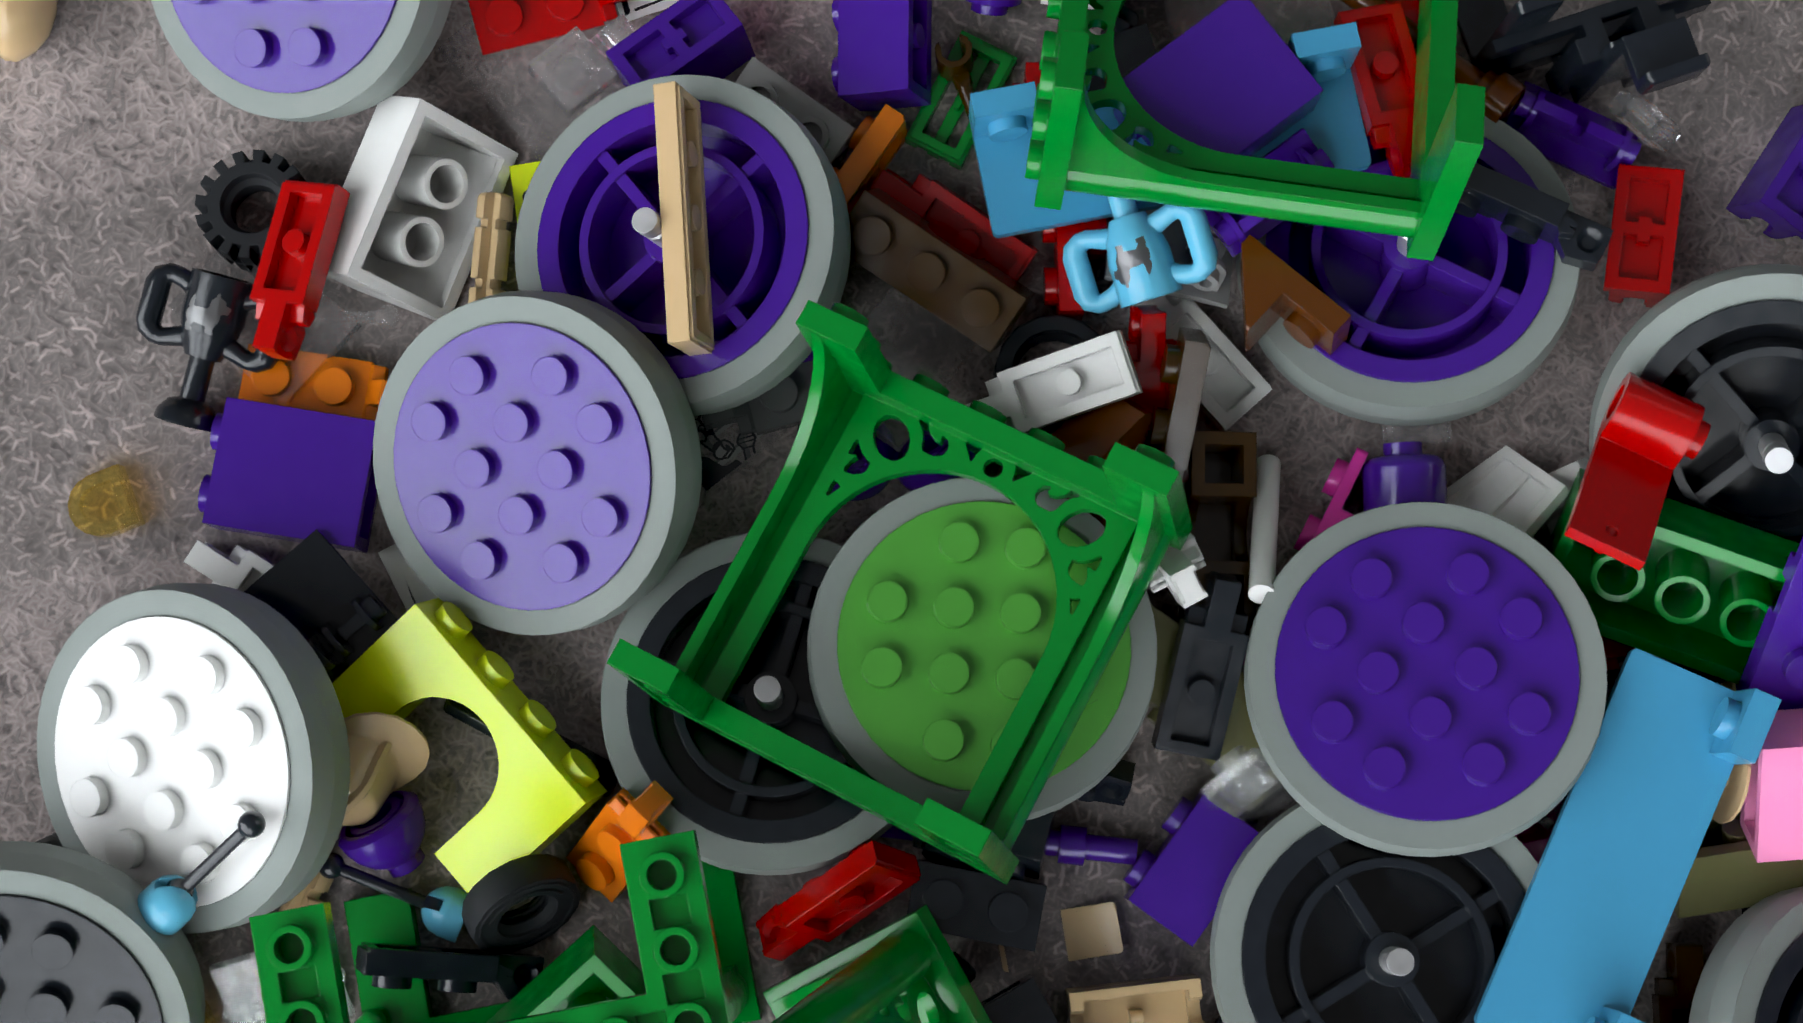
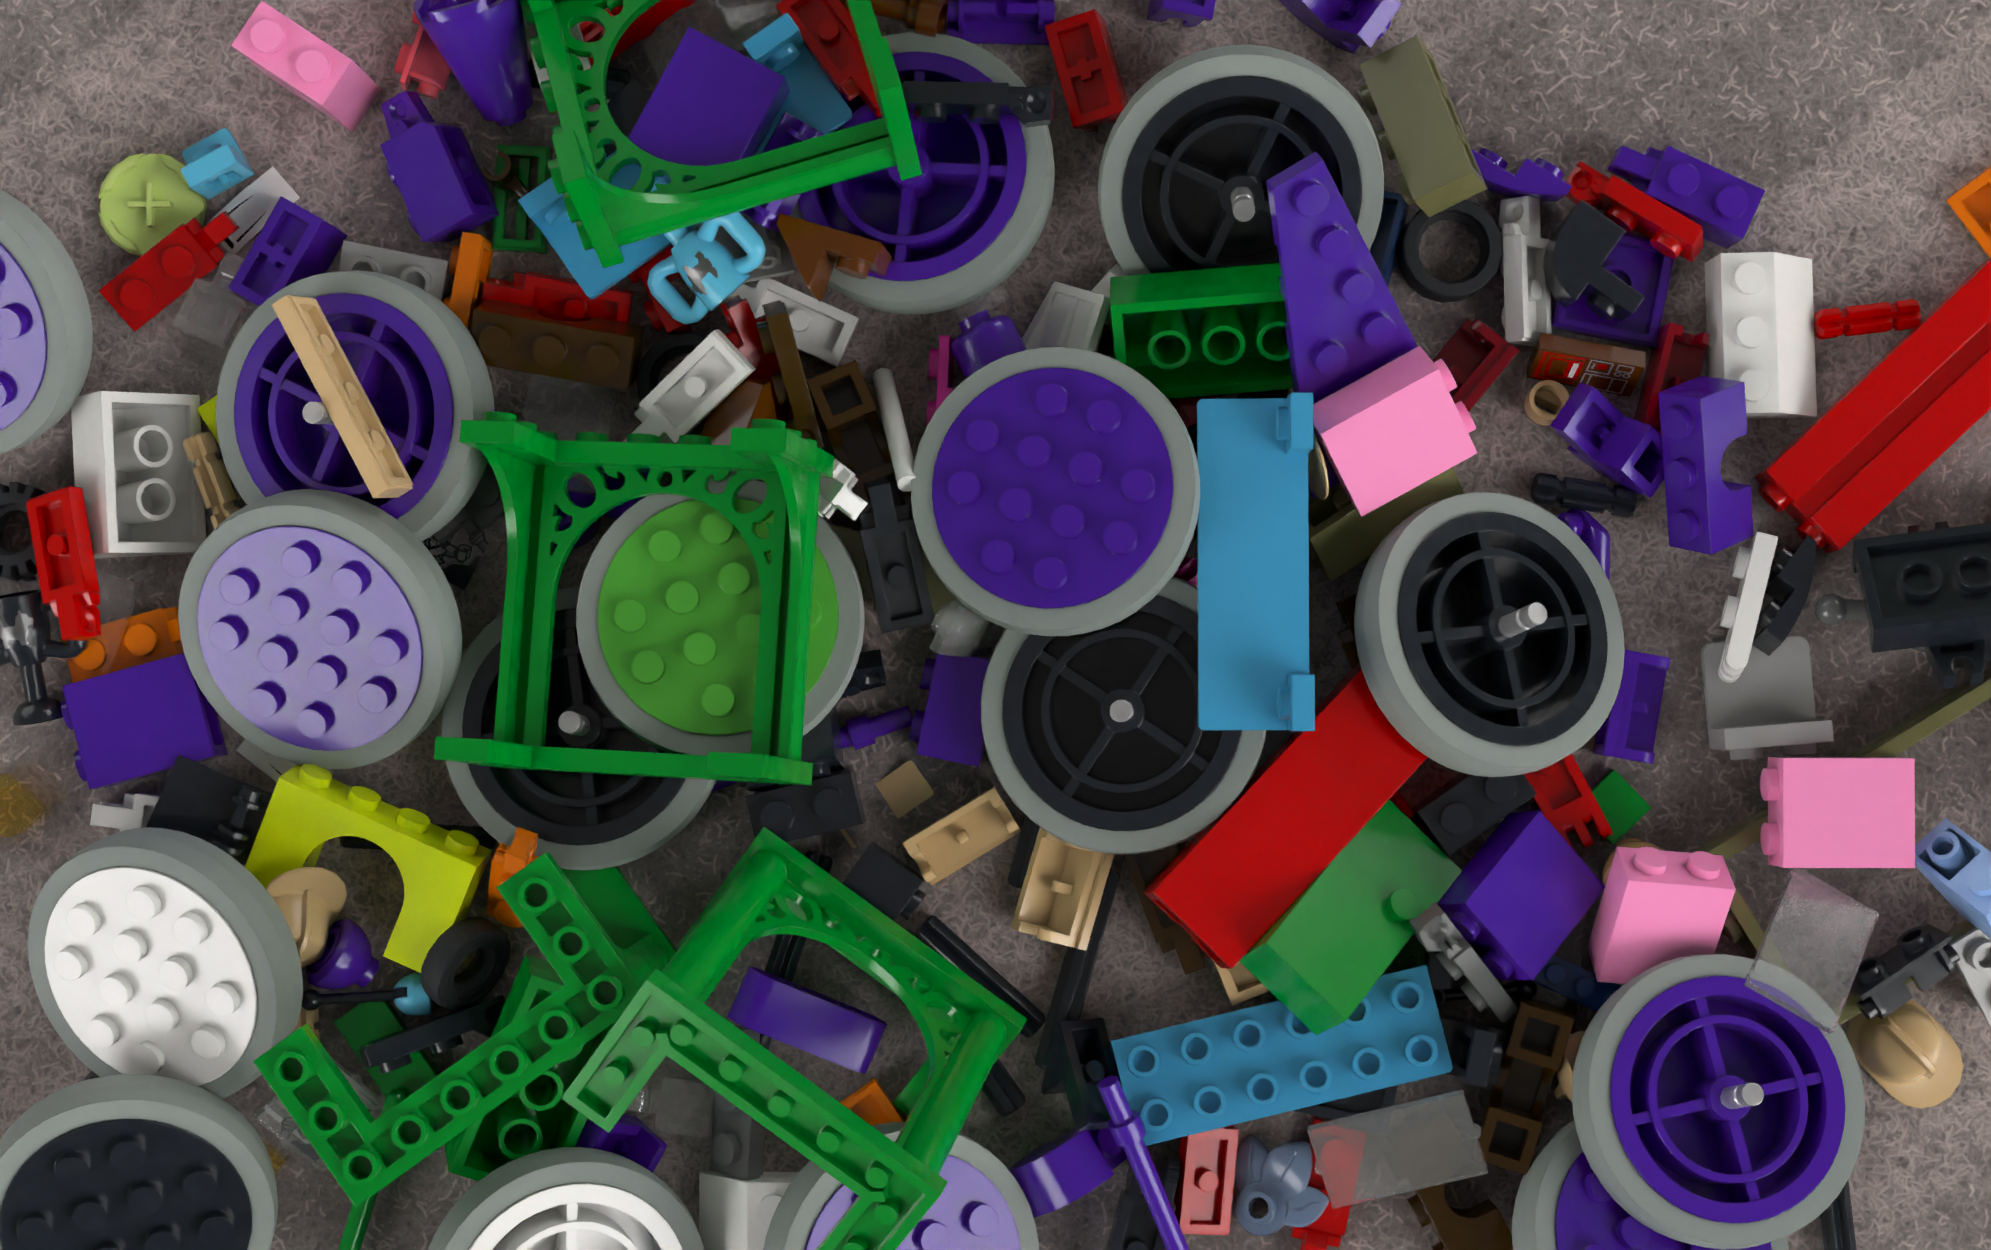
camera: 25 degrees left, 5 degrees up
hinge [138,811,266,935] -> none
red hinge [756,840,921,961] -> none
red door [1564,372,1711,571] -> none

